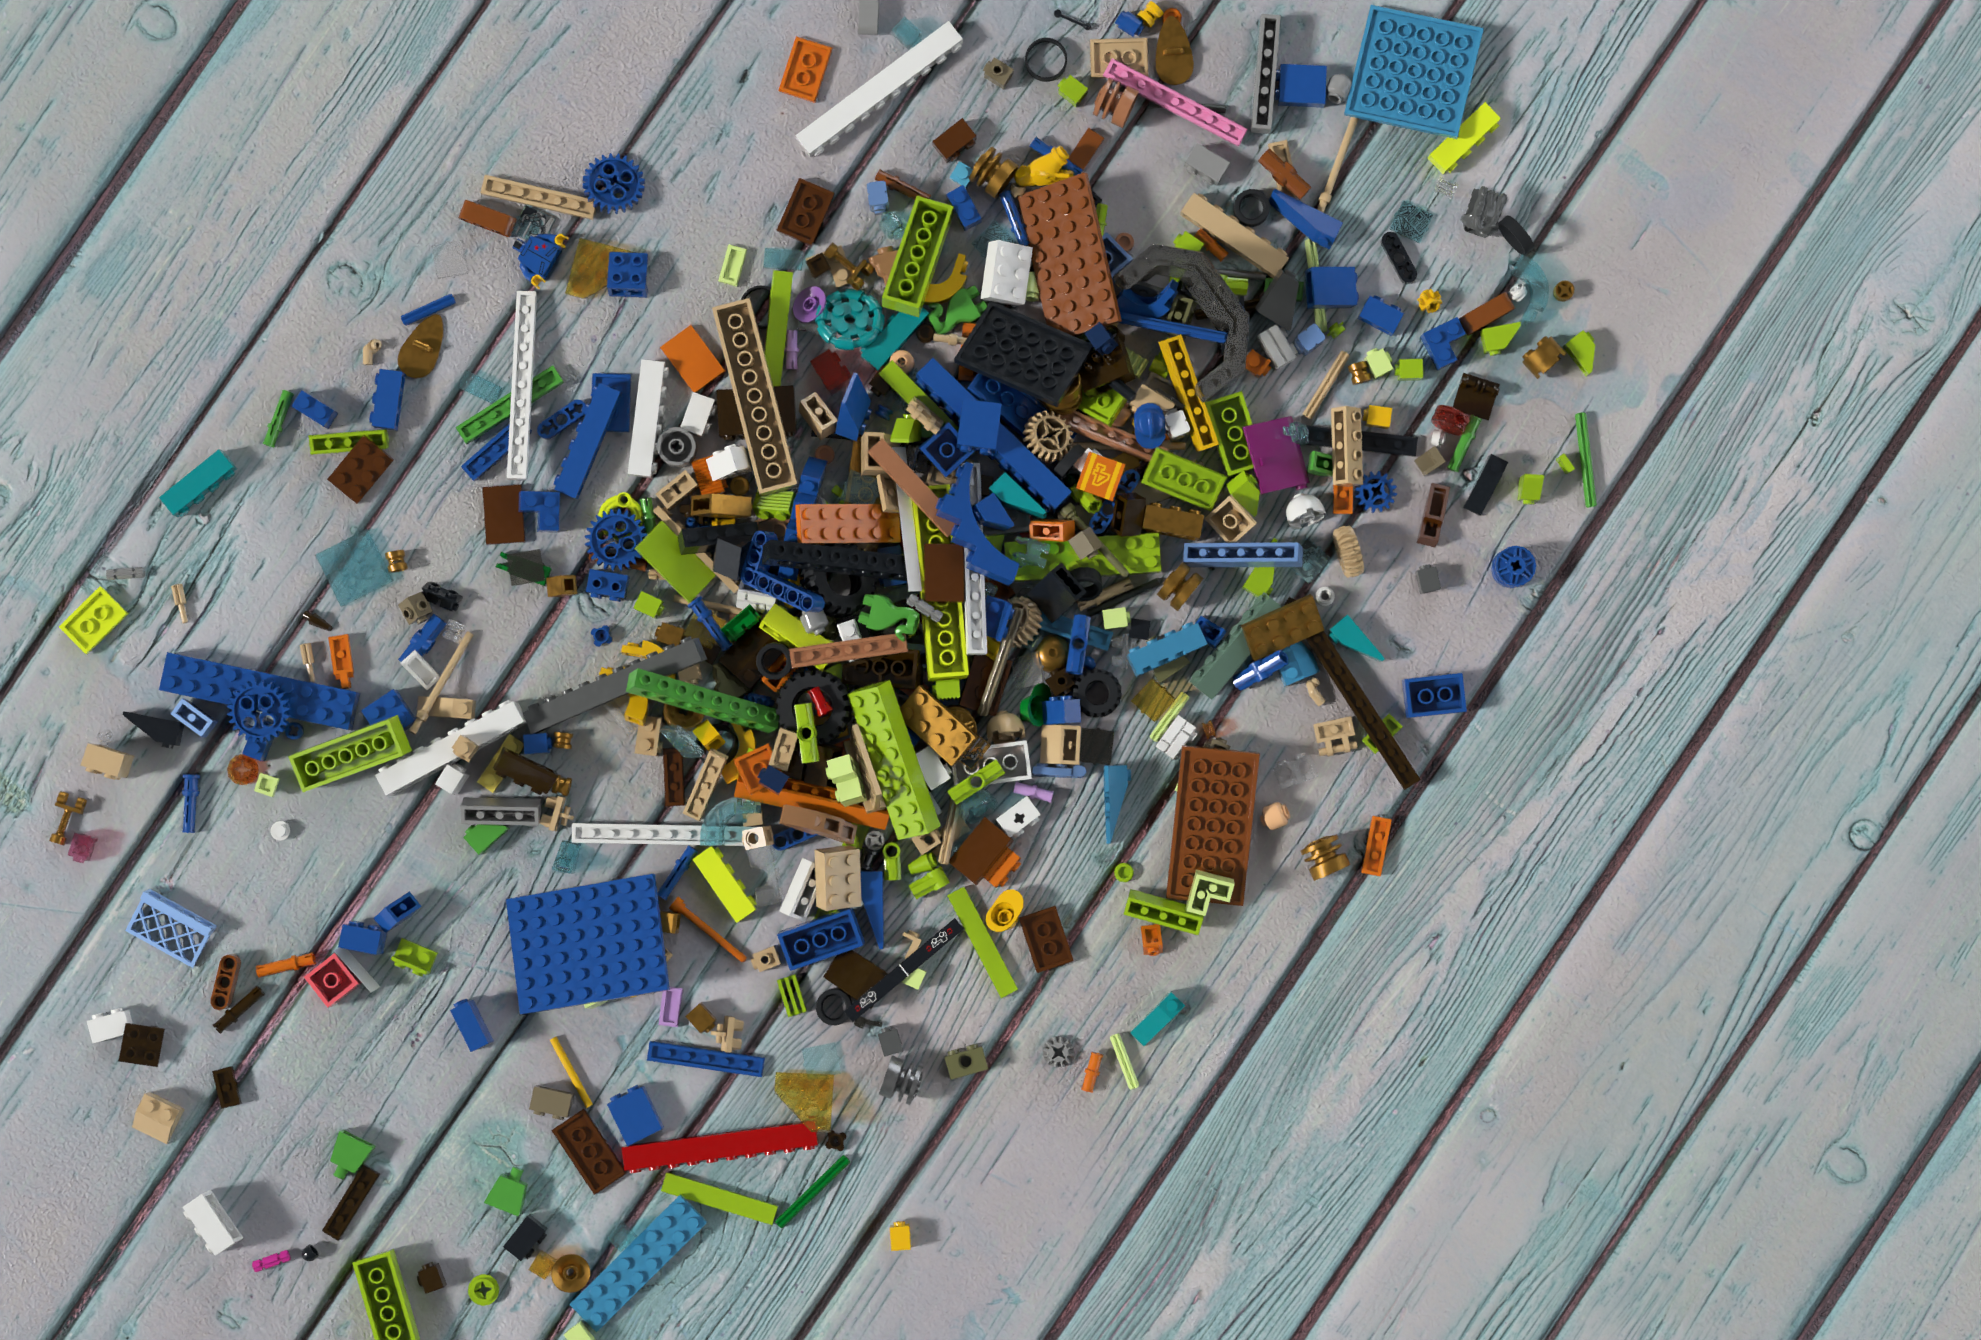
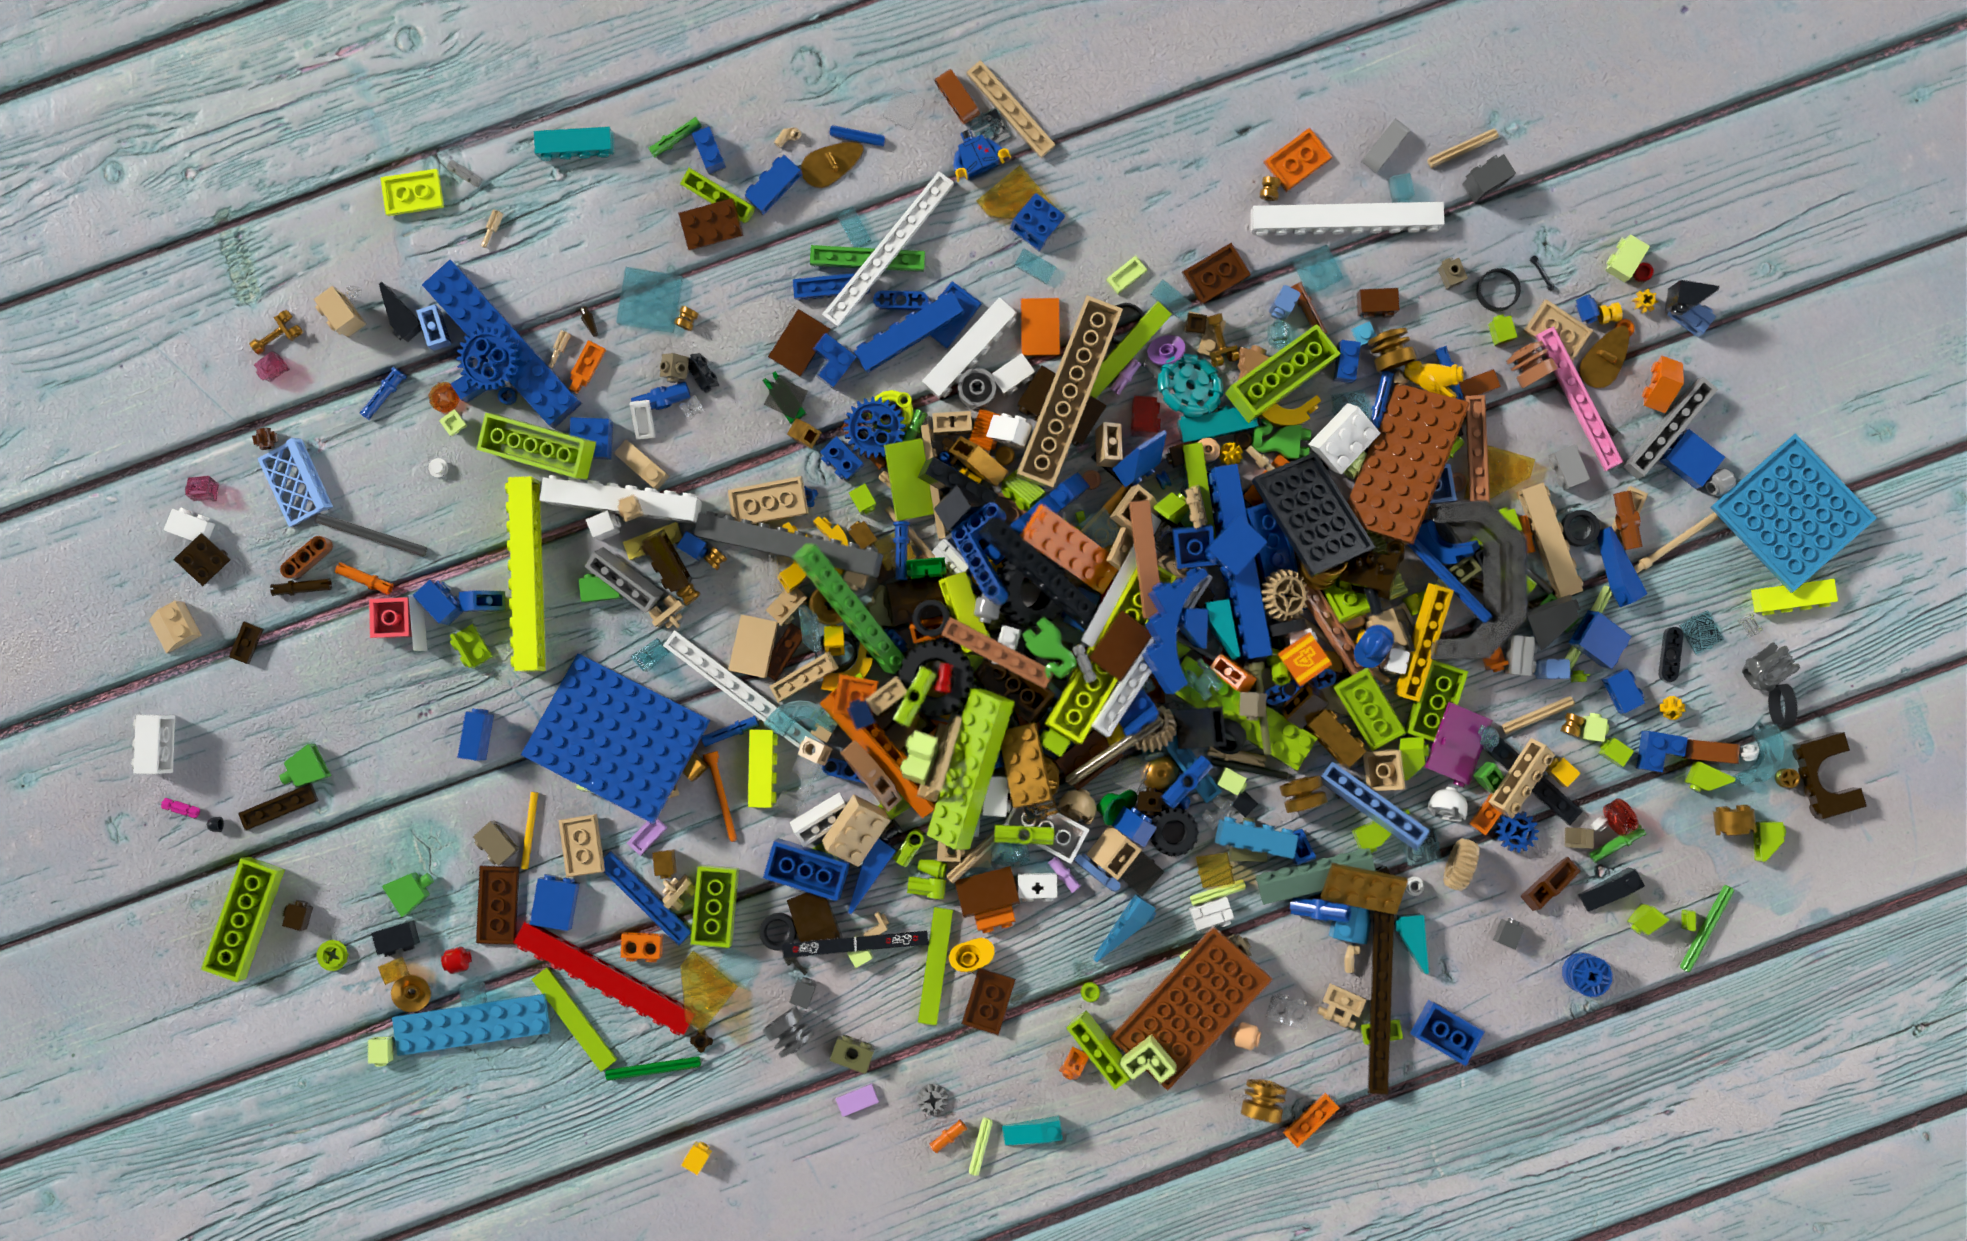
camera: 30 degrees right, 0 degrees up
tan bar [409,631,474,735] -> none
blue gear [582,153,645,214] -> none
tan brick [751,945,782,972] -> none
lime tile [777,974,807,1017] -> none
light grey wheel [865,831,885,850] -> none
dark blue brick [1085,322,1118,356] -> none
clear orange bush [1201,720,1216,739] -> none
dark brown hinge [1452,373,1500,421] -> none
none -> clear pink brick [185,476,219,501]
none -> reddish brown gear [252,428,279,450]
none -> dark grey axle [316,513,427,556]
none -> red head [441,946,472,974]
none -> neon yellow brick [505,476,546,672]
none -> tan tile [558,814,605,878]
none -> orange brick [620,932,663,962]
none -> lime brick [690,865,739,948]
none -> tan tile [728,476,809,525]
none -> tan tile [728,614,779,678]
none -> lavender tile [836,1083,879,1117]
none -> clear light blue tile [1014,248,1056,285]
none -> yellow gear [1219,442,1243,465]
none -> pearl gold wheel [1259,176,1281,201]
none -> clear light blue plate [1292,244,1344,296]
none -> clear yellow plate [1463,445,1535,500]
none -> nougat tile [1465,395,1490,510]
none -> orange brick [1642,355,1684,413]
none -> dark brown arch [1792,732,1867,819]

